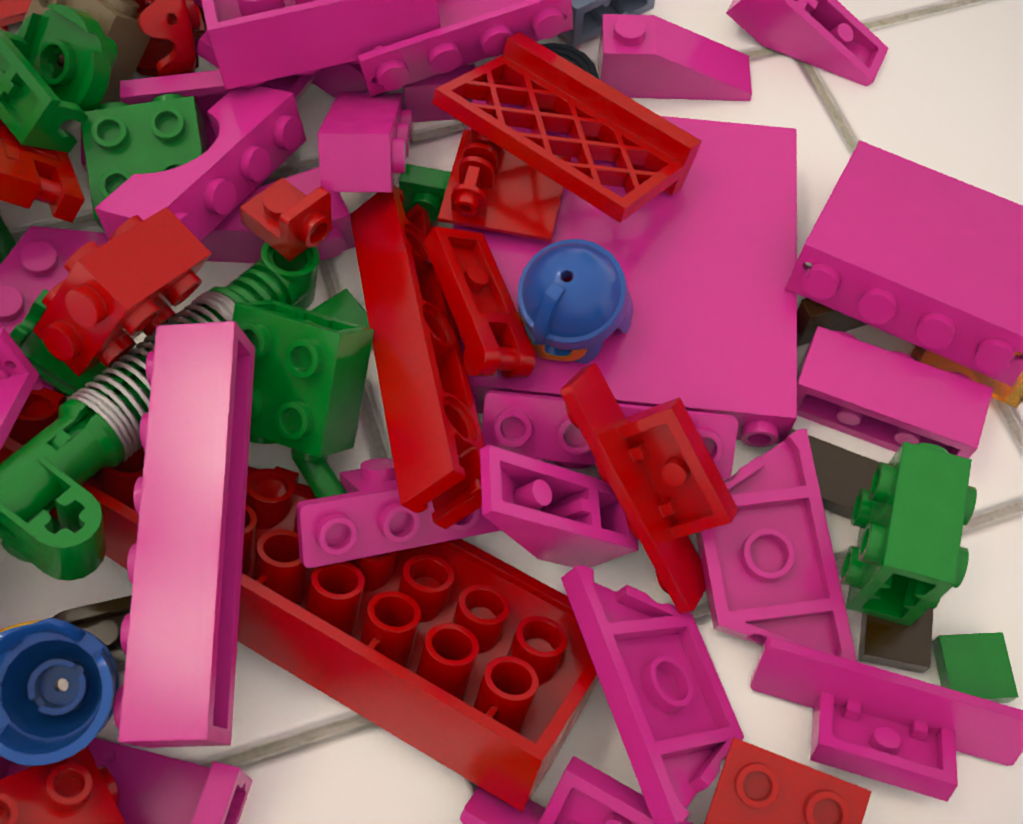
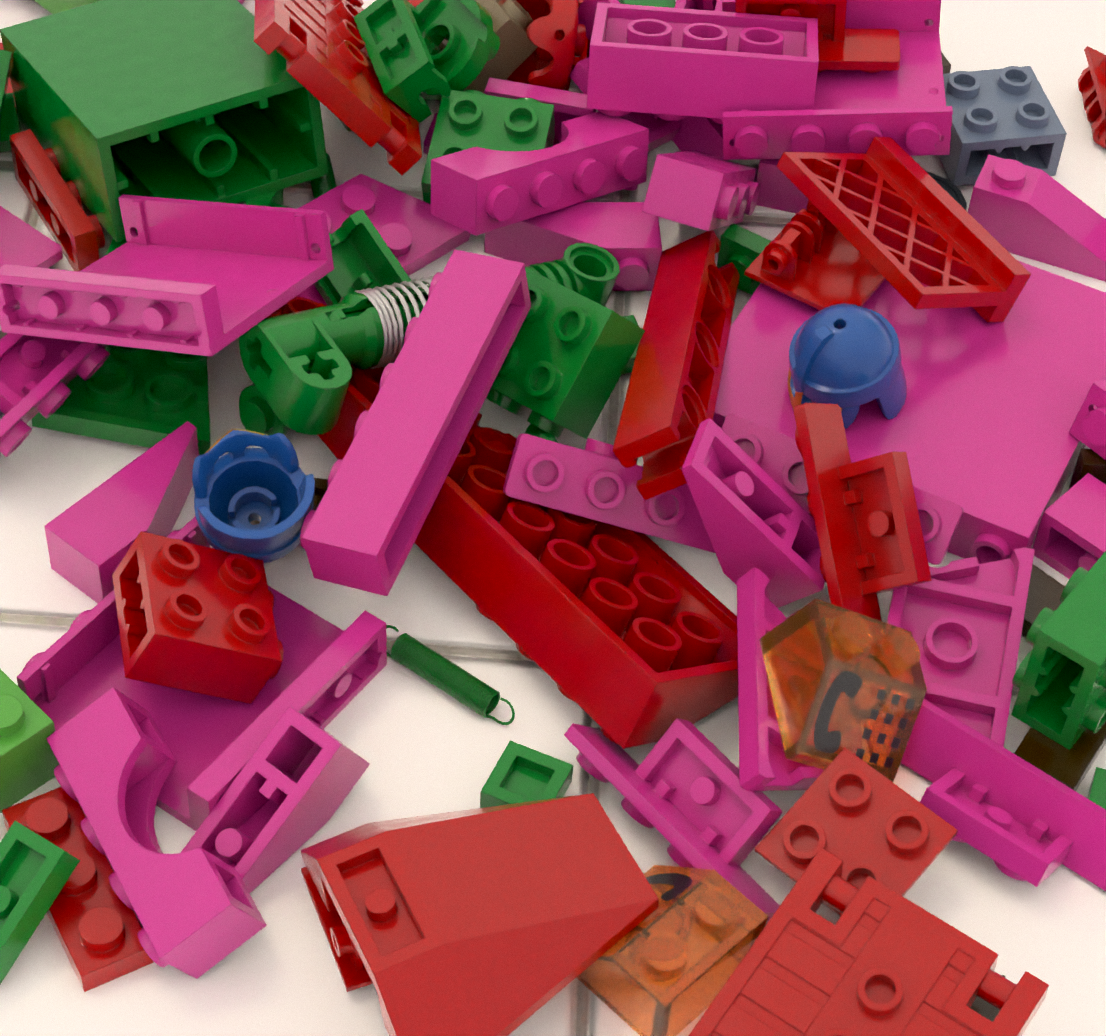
camera: 20 degrees right, 15 degrees down
red brick [33,207,212,377] -> none
red bracket [239,177,332,261] -> none
red plate [423,226,535,378] -> none
none -> green piece [386,625,515,725]
none -> clear orange slope [759,598,927,782]

